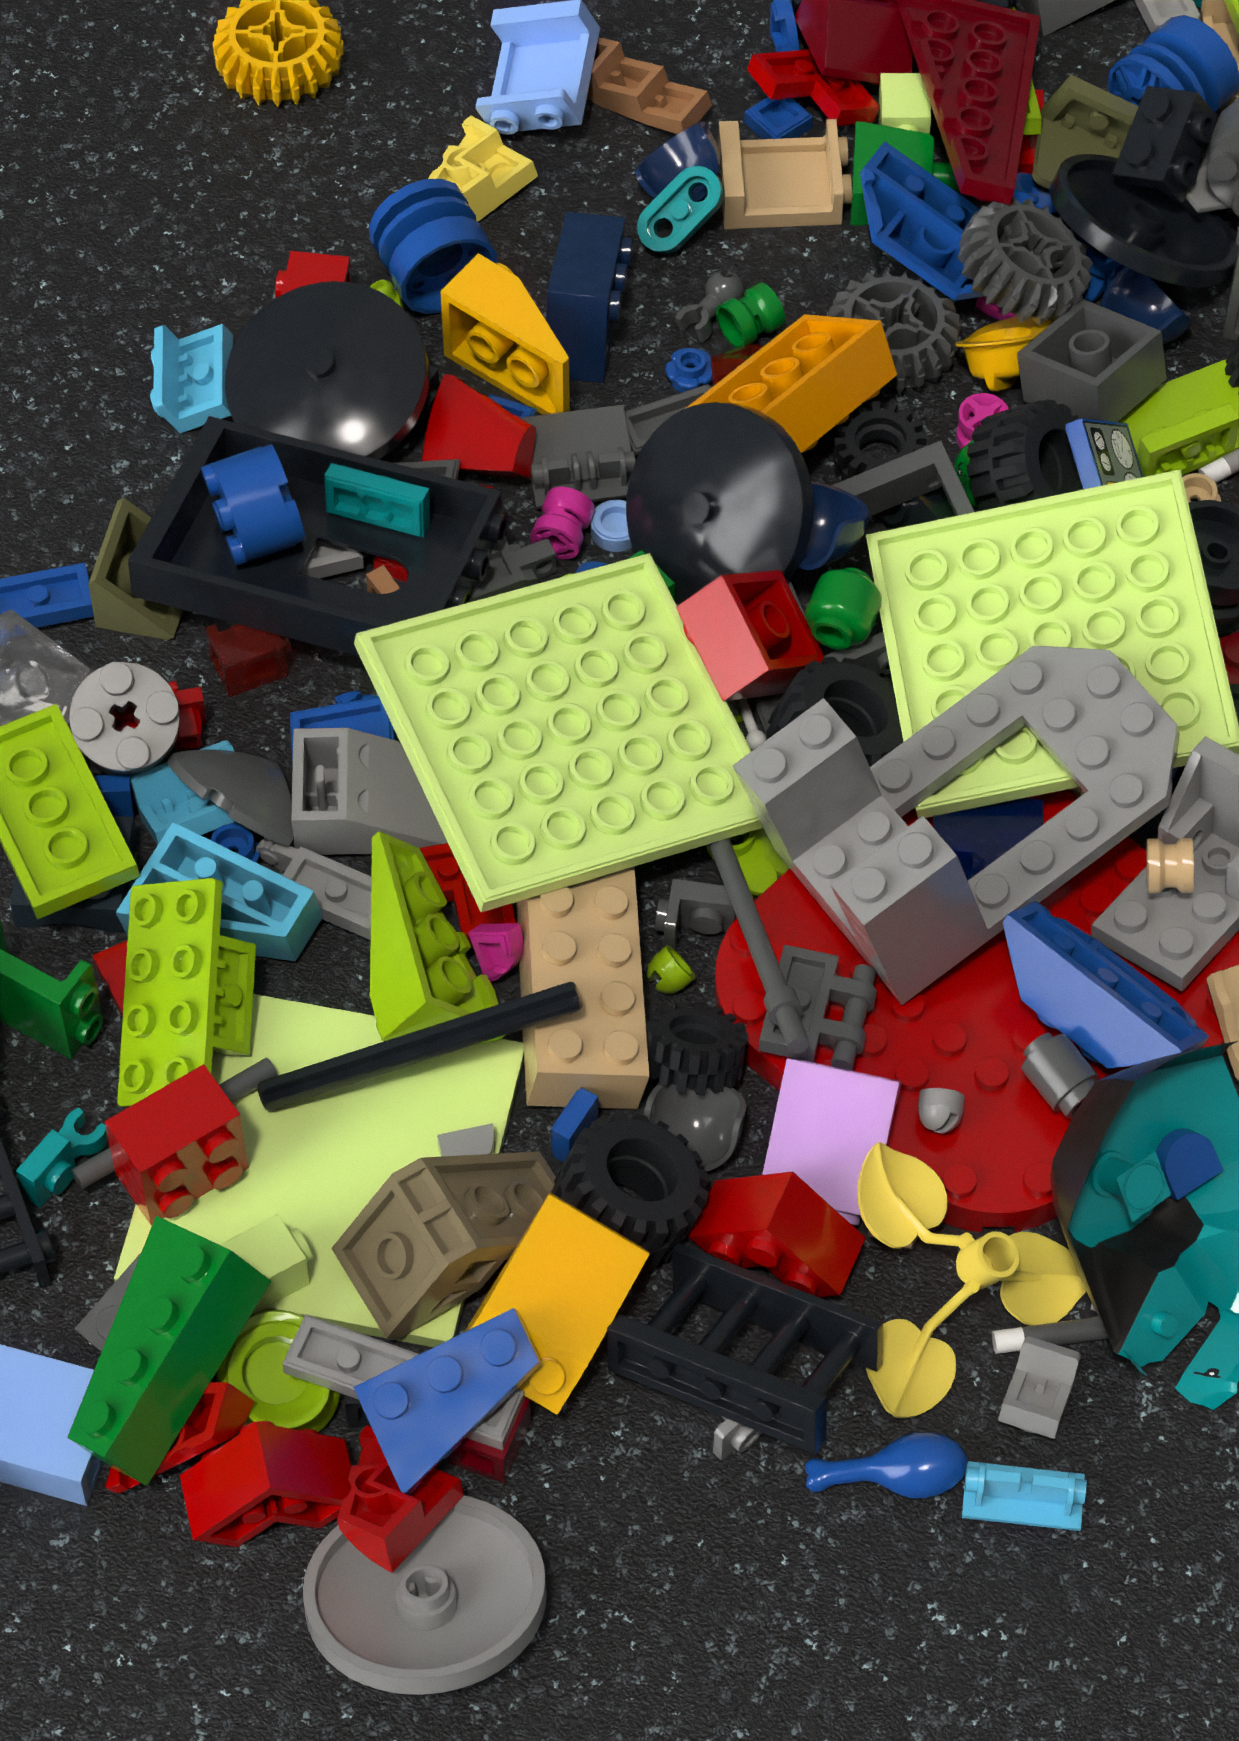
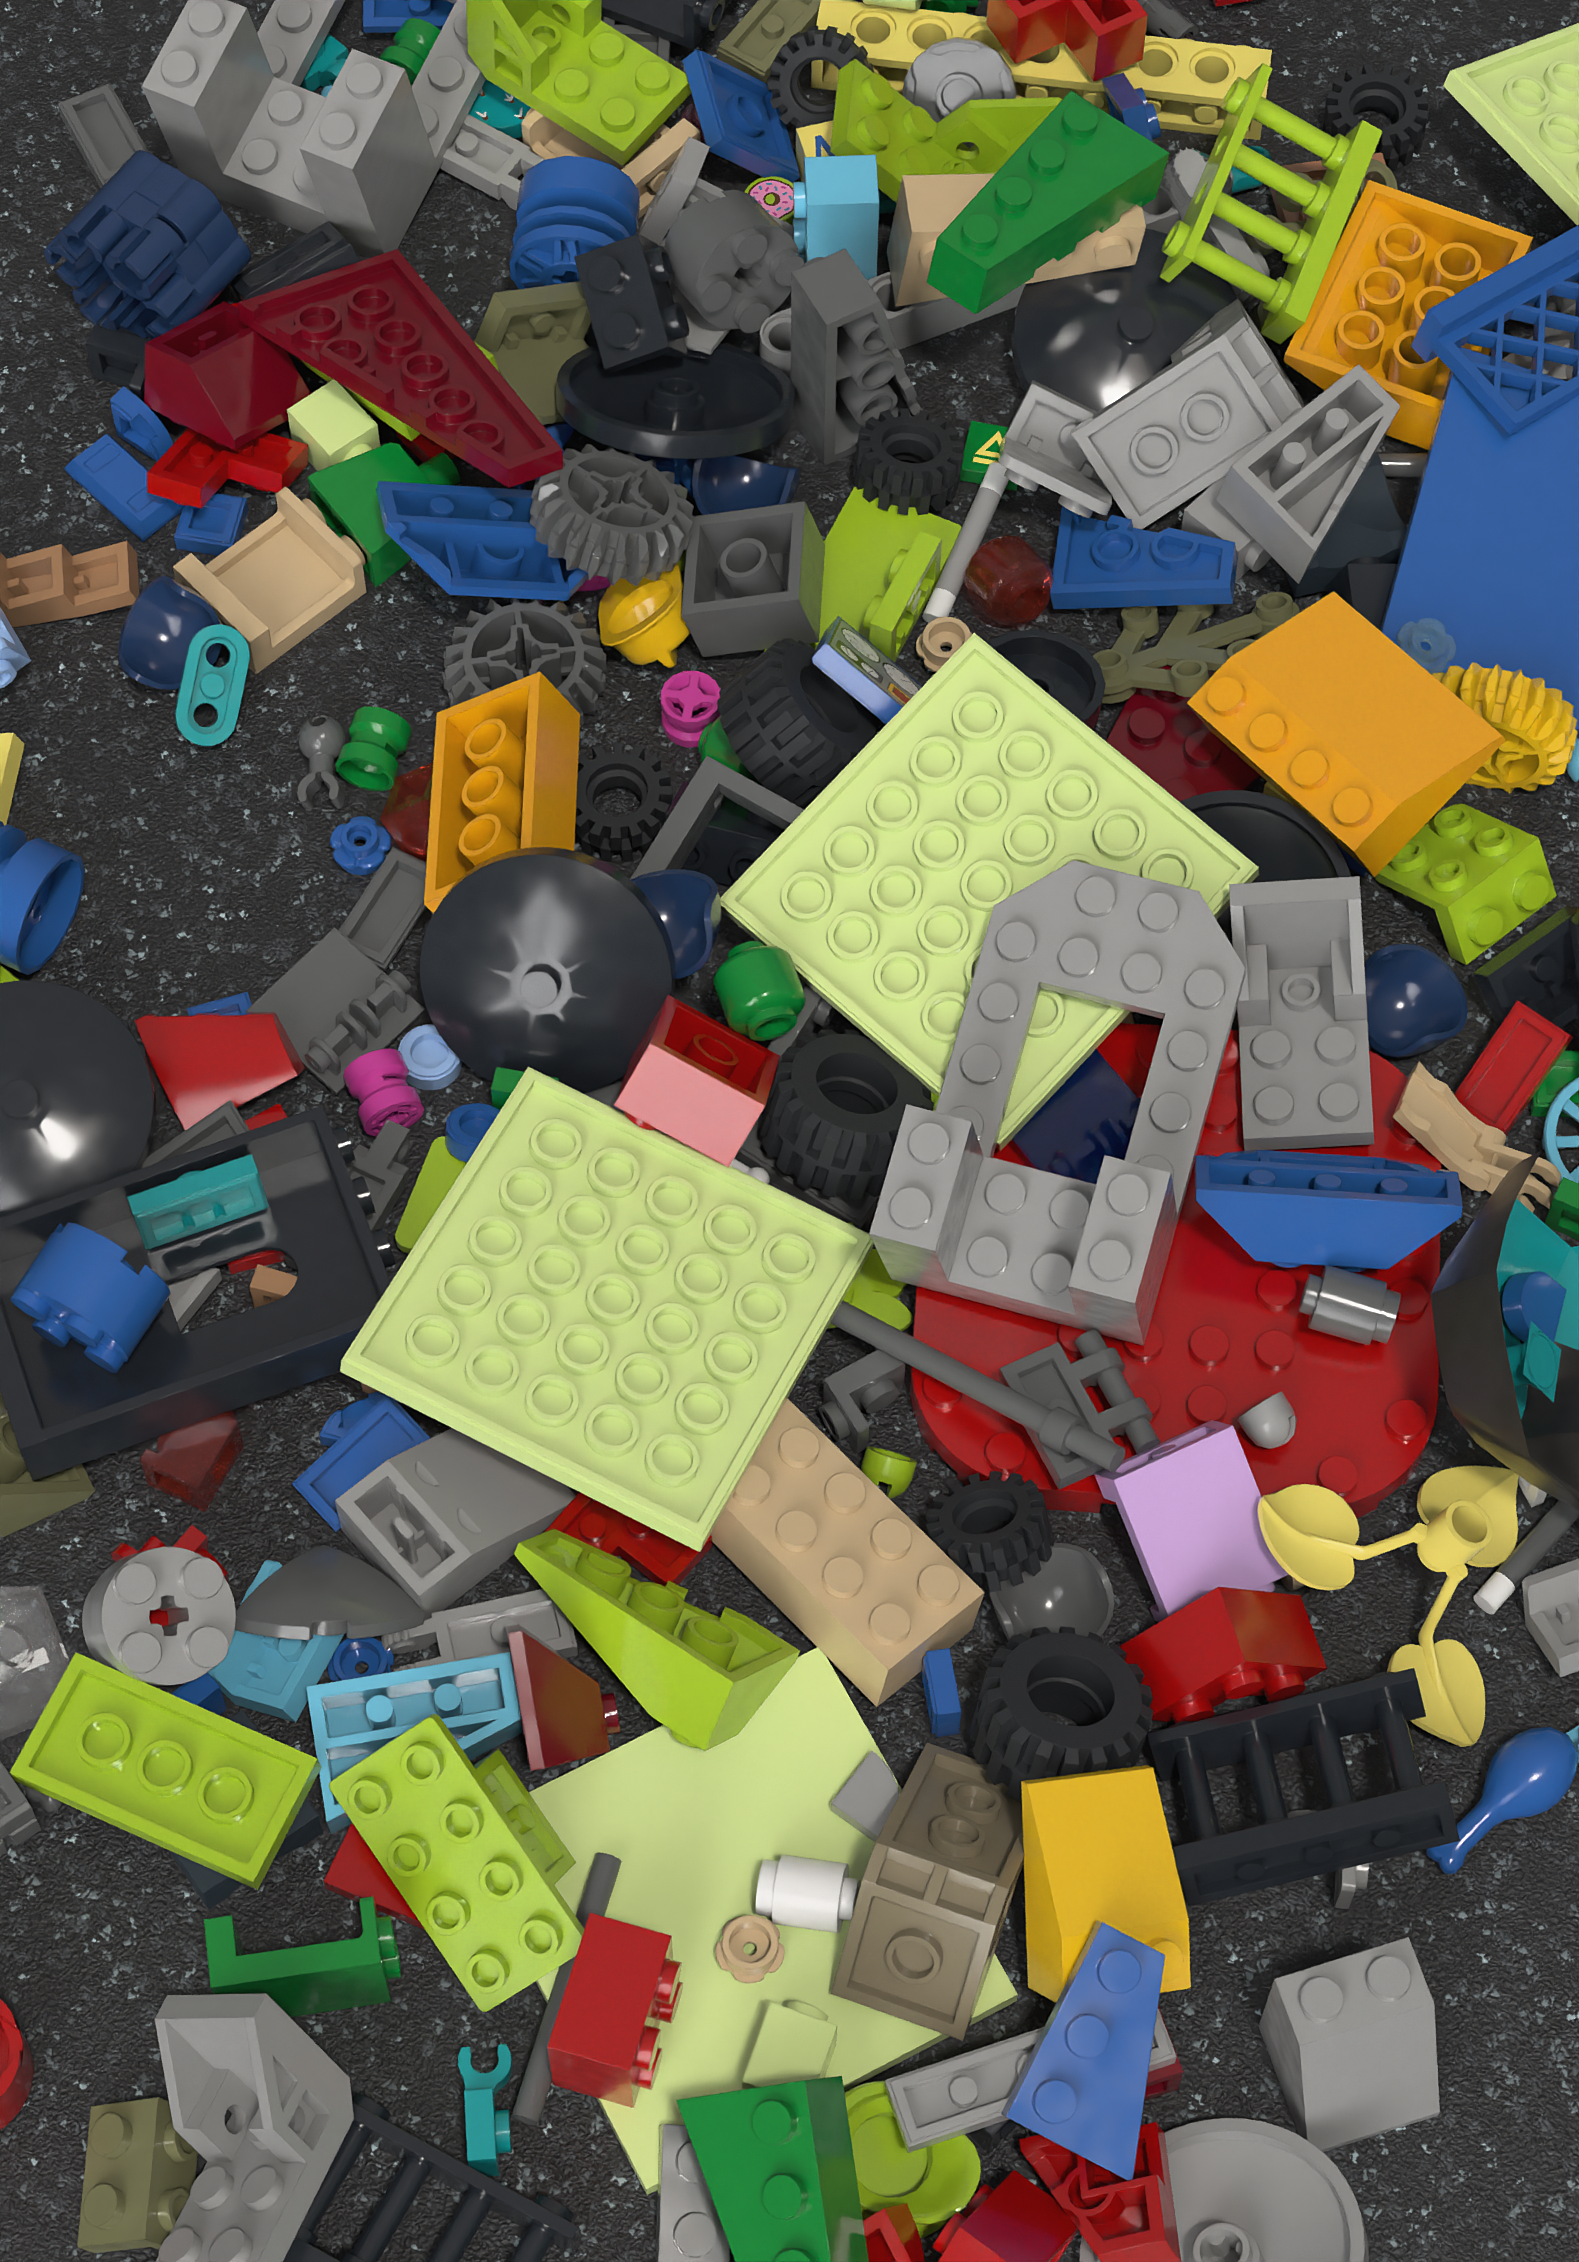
camera: 40 degrees left, 5 degrees up
black axle [258,982,582,1110] -> none
yellow slope [440,253,570,415] -> none
dark pink tile [468,923,523,982] -> none
dark blue wedge [546,212,633,383] -> none
tan wheel [1146,838,1194,894] -> none
none -> blue tile [64,434,184,542]
none -> slope [505,1624,620,1771]
none -> tan plate [716,1915,785,1984]
none -> white brick [756,1855,860,1933]
none -> light grey slope [1258,1937,1440,2152]

